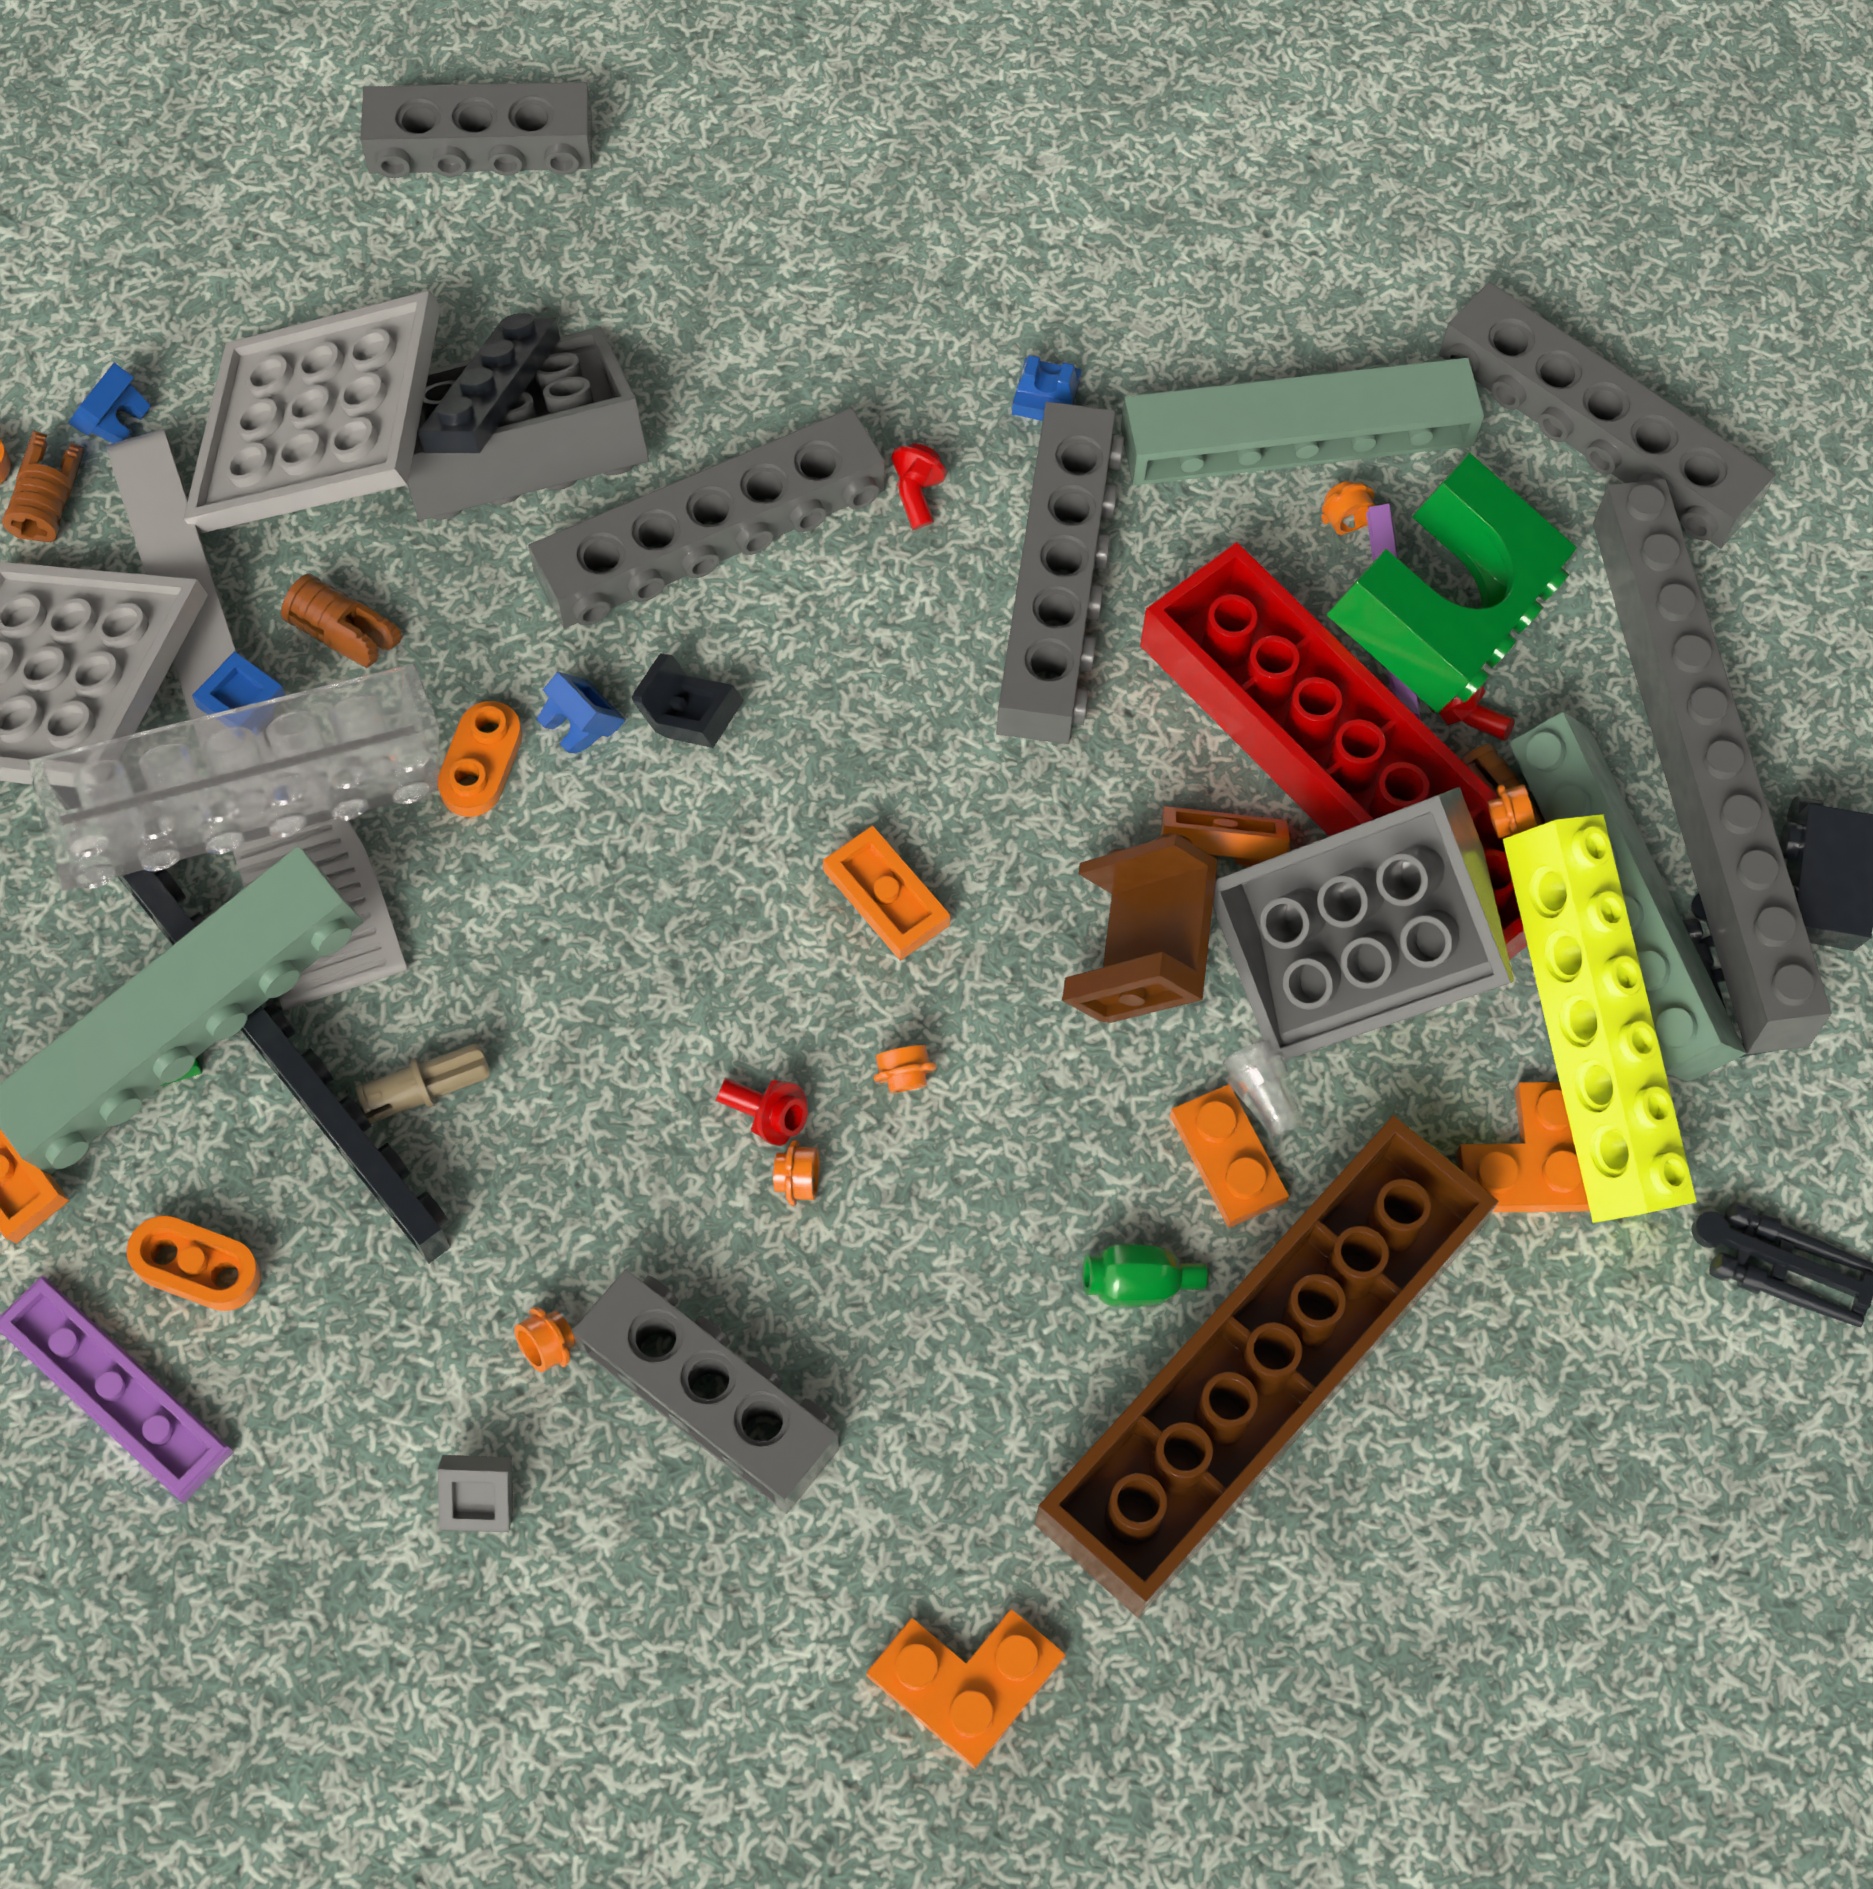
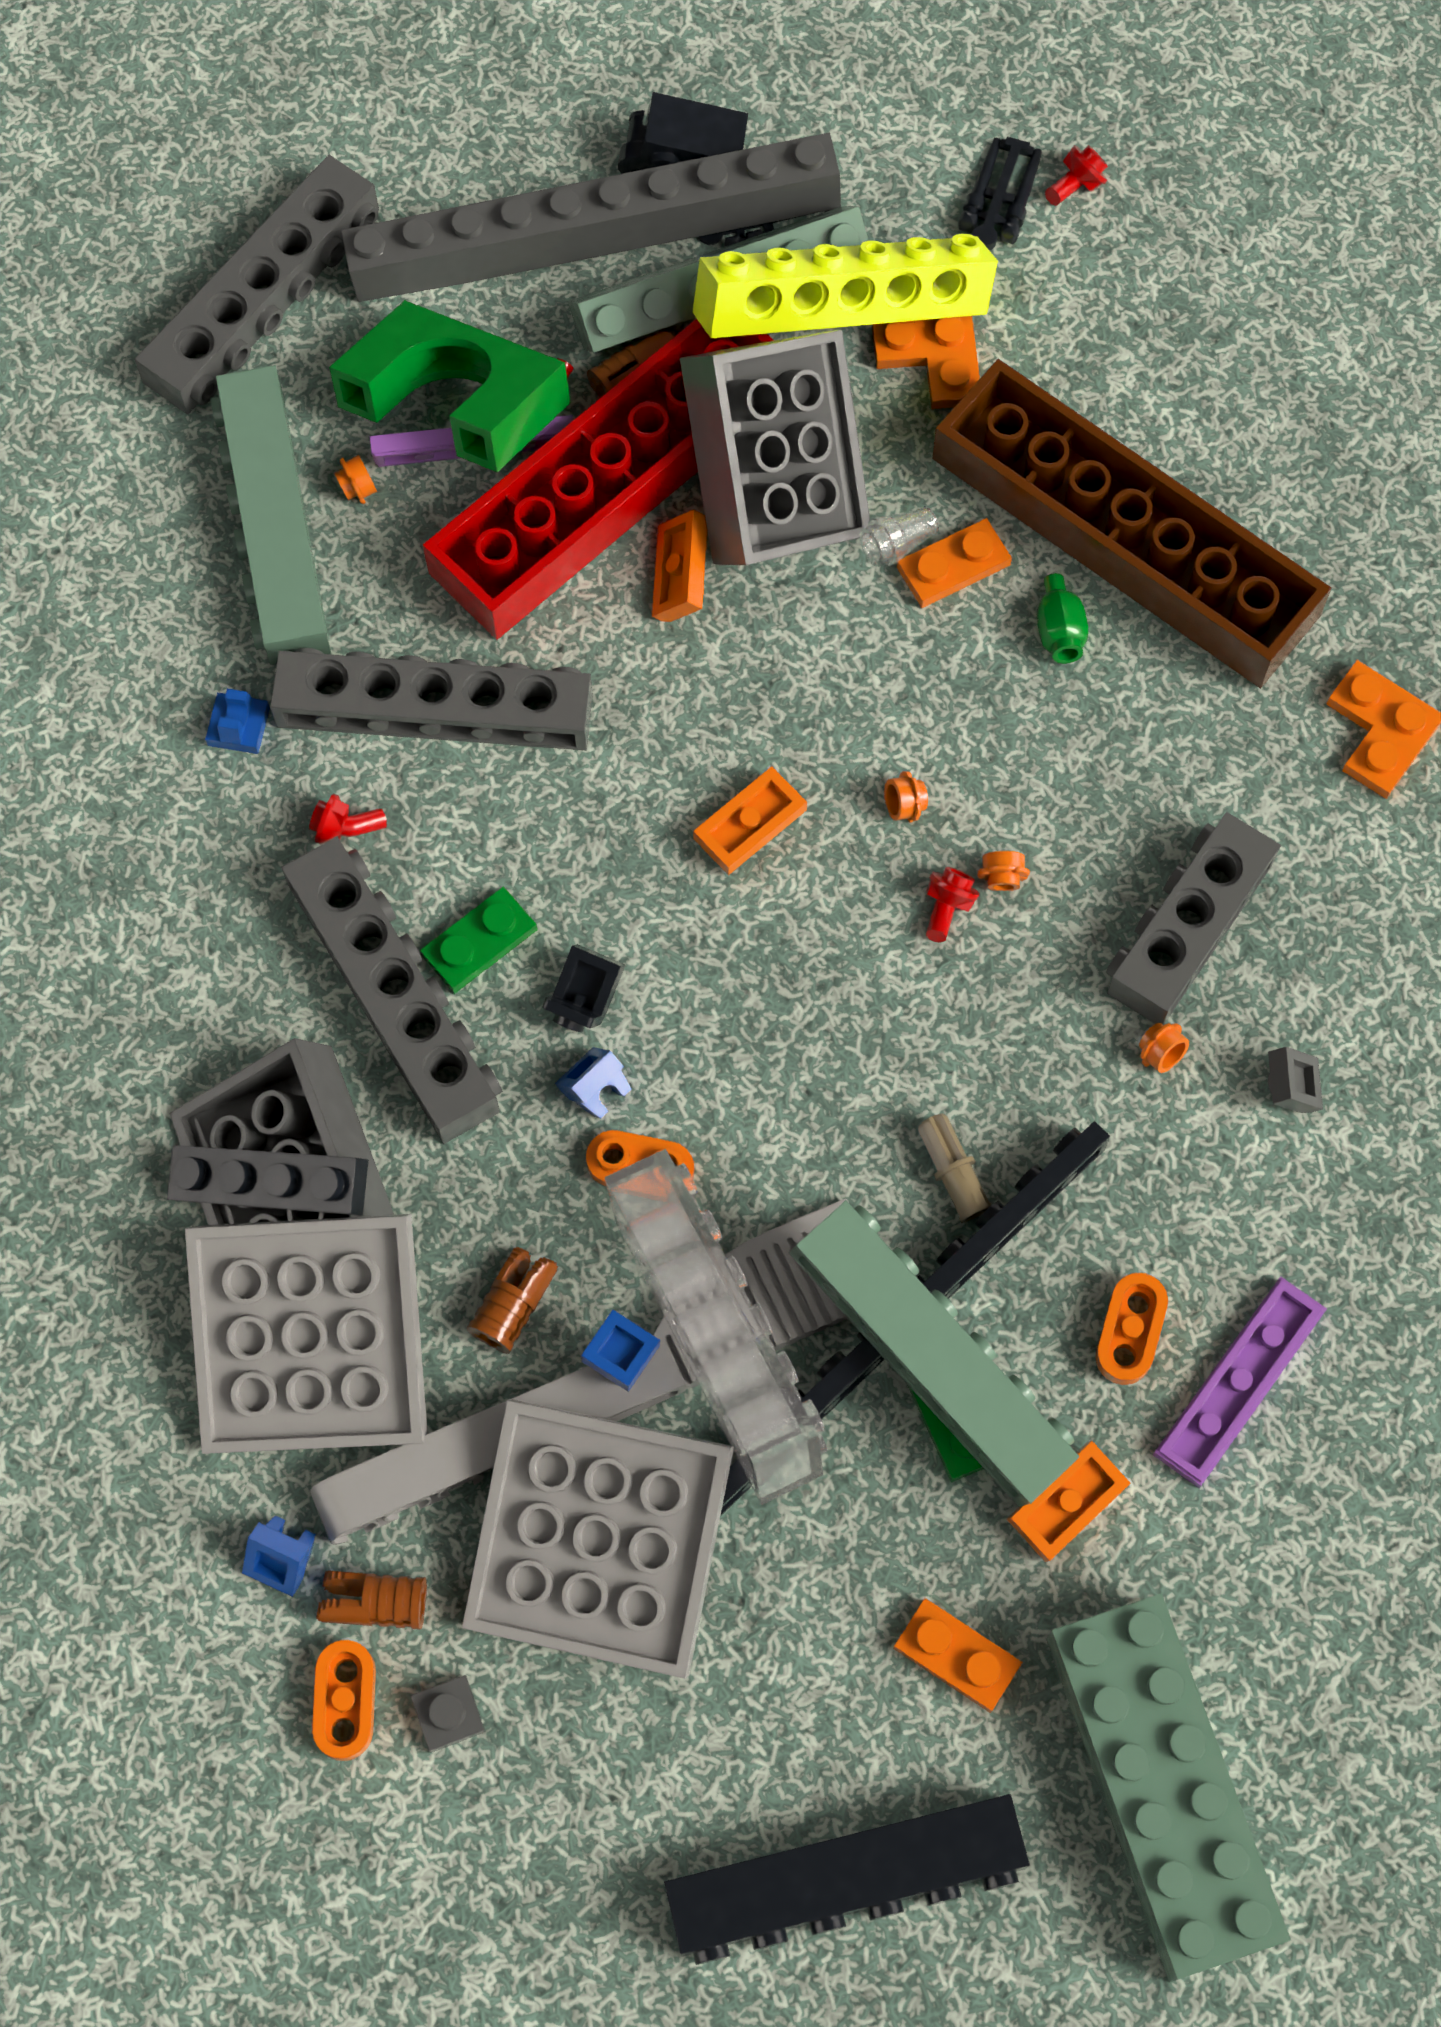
camera: 90 degrees left, 5 degrees up
reddish brown panel [1062,834,1218,1023] -> none
orange plate [1487,784,1537,838] -> none
none -> green plate [420,886,538,994]
none -> red plate [1045,145,1108,206]

